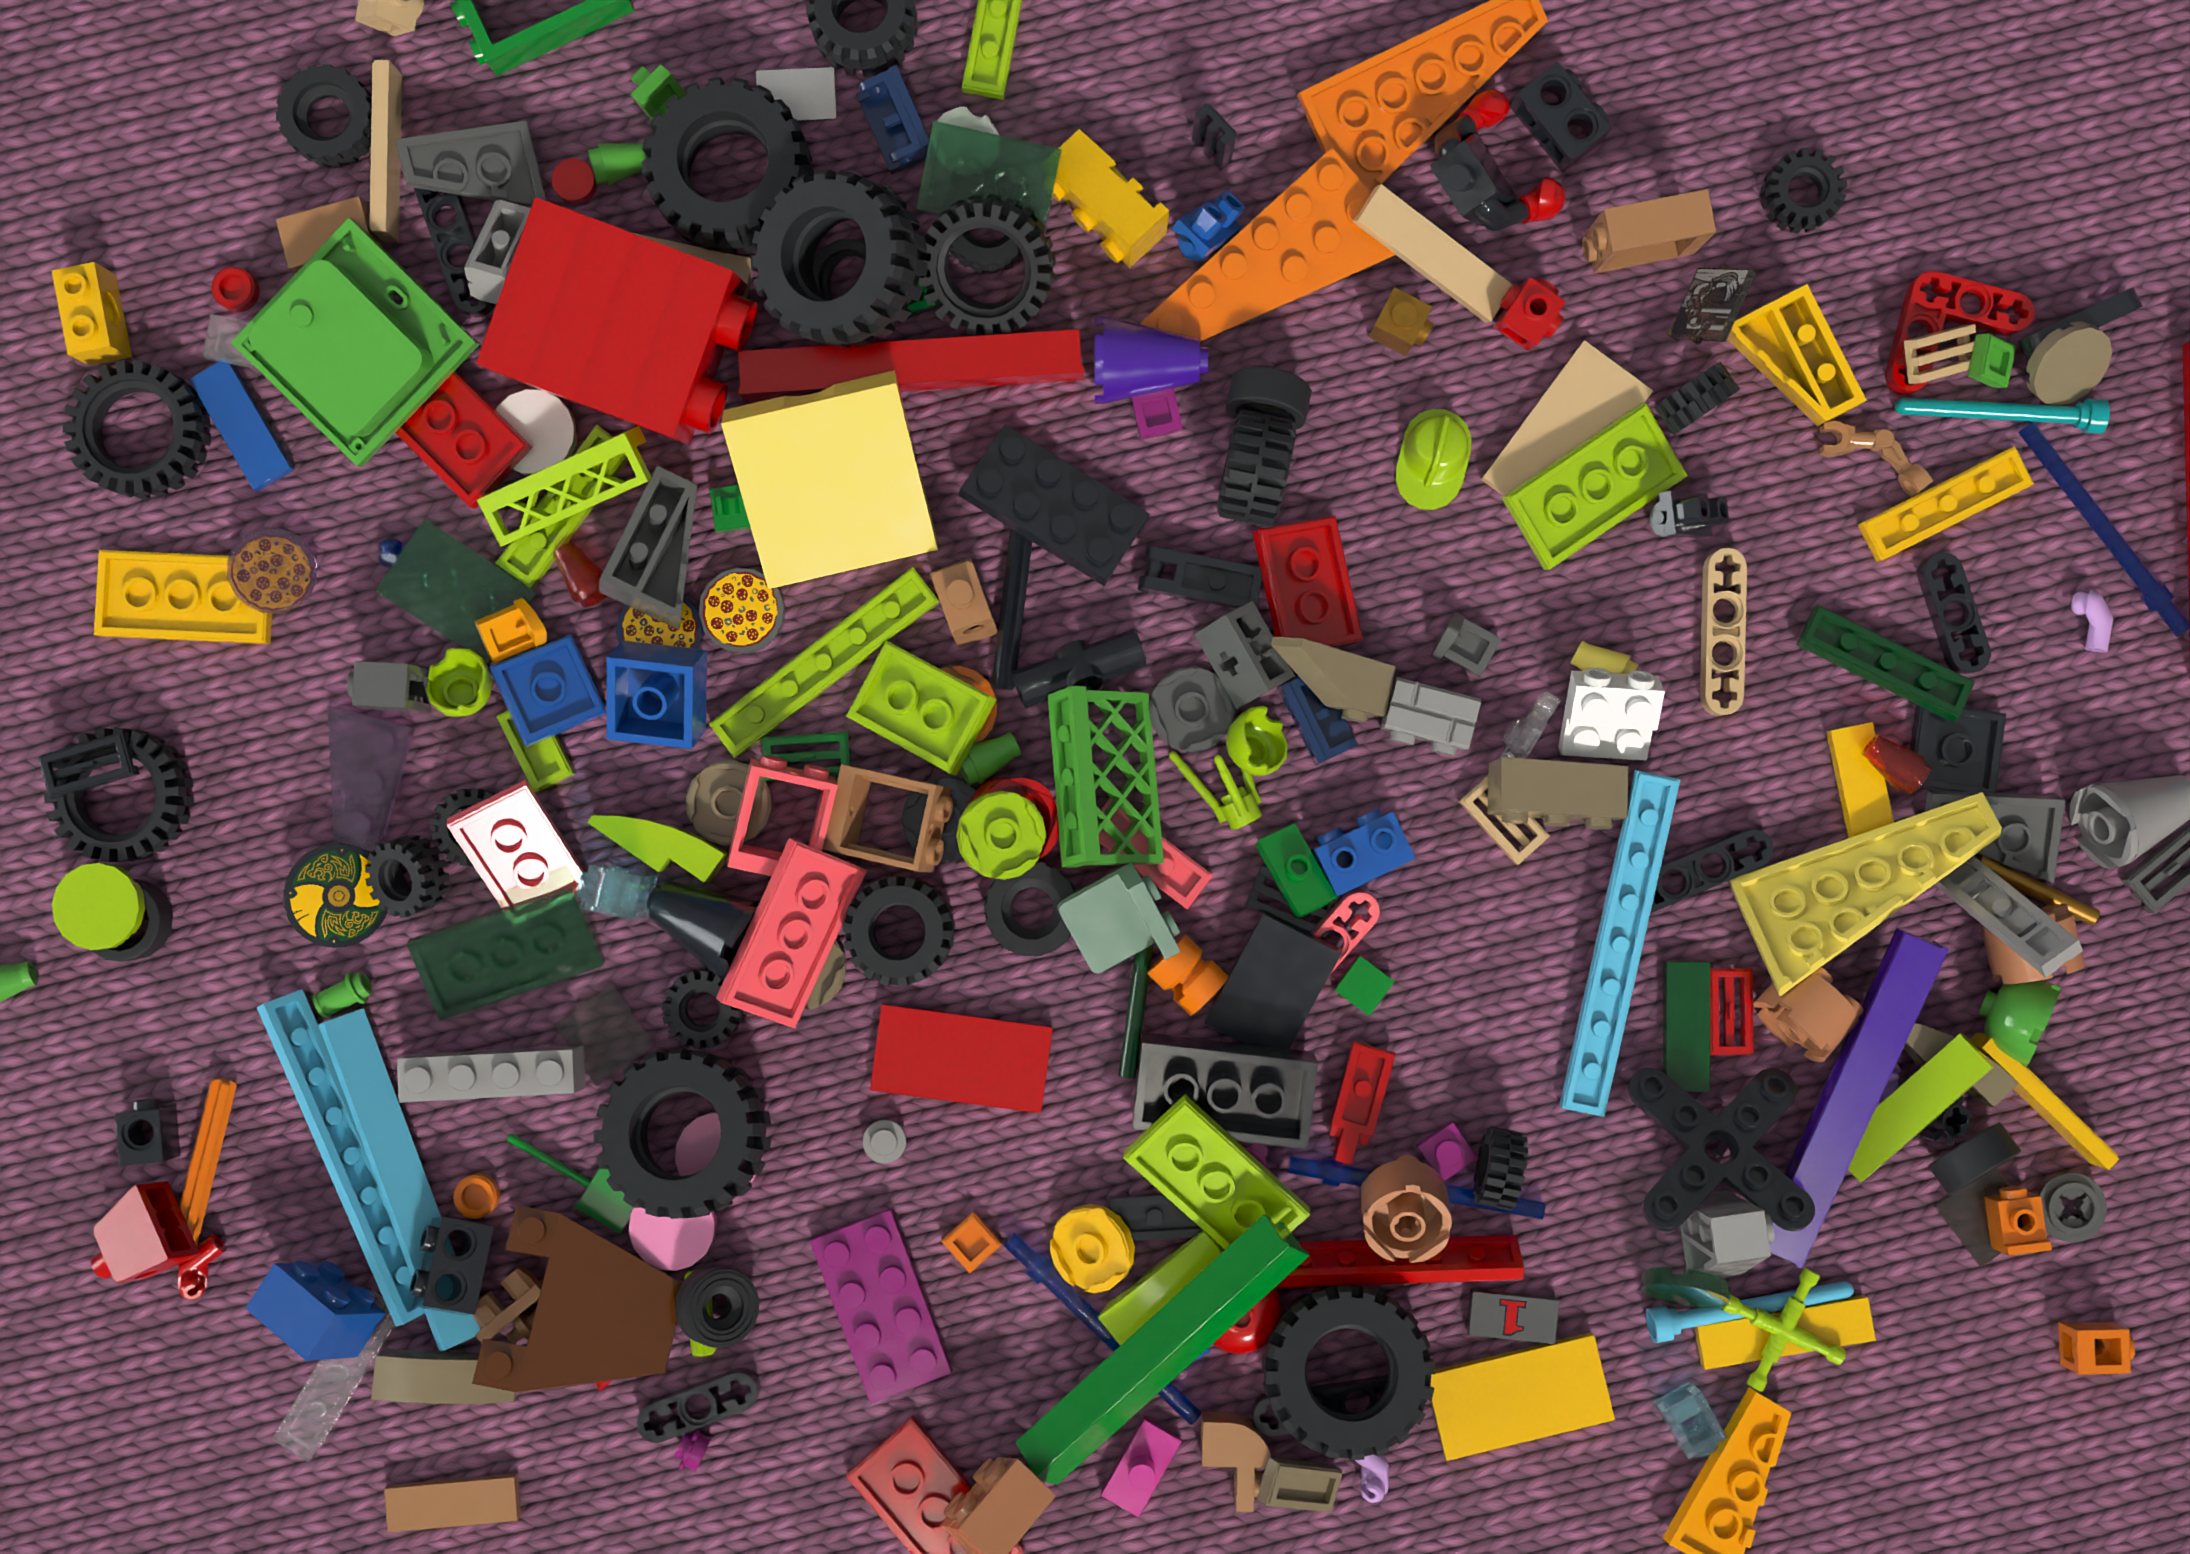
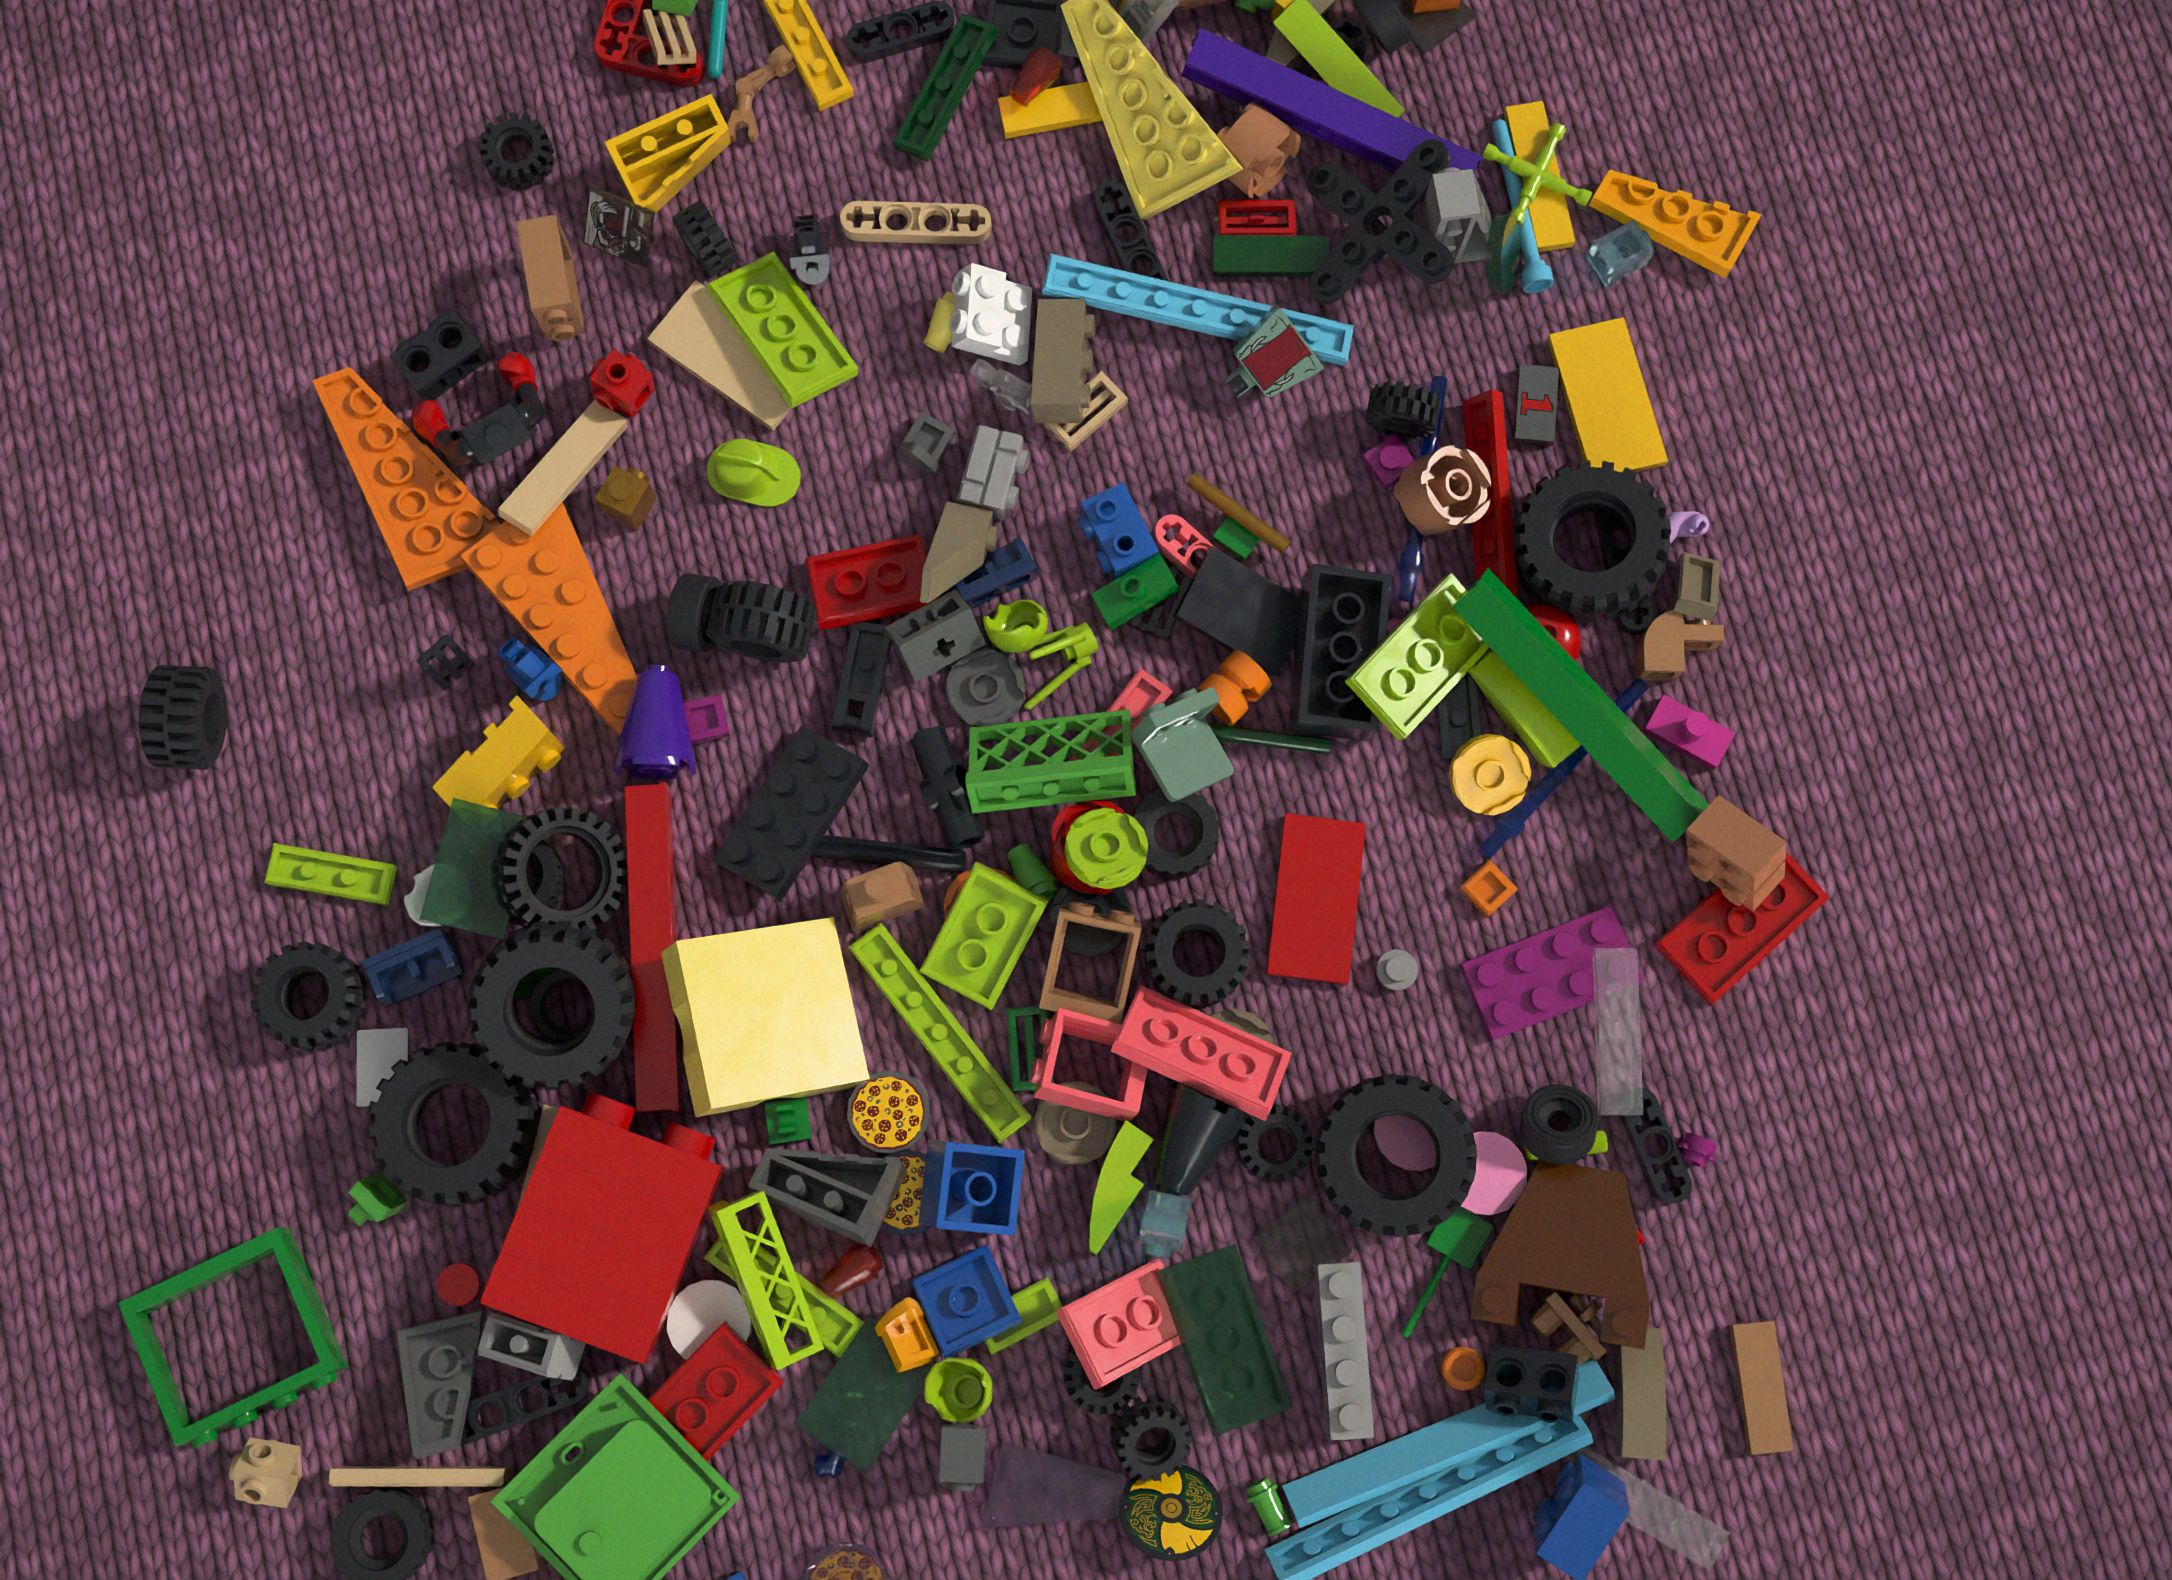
camera: 95 degrees left, 10 degrees down
bright green cone [588,143,647,187] -> none
red hinge [1328,1040,1396,1165] -> none
none -> pearl gold bar [1186,472,1291,554]
none -> torso [1224,304,1324,398]
none -> clear tile [1593,948,1643,1116]

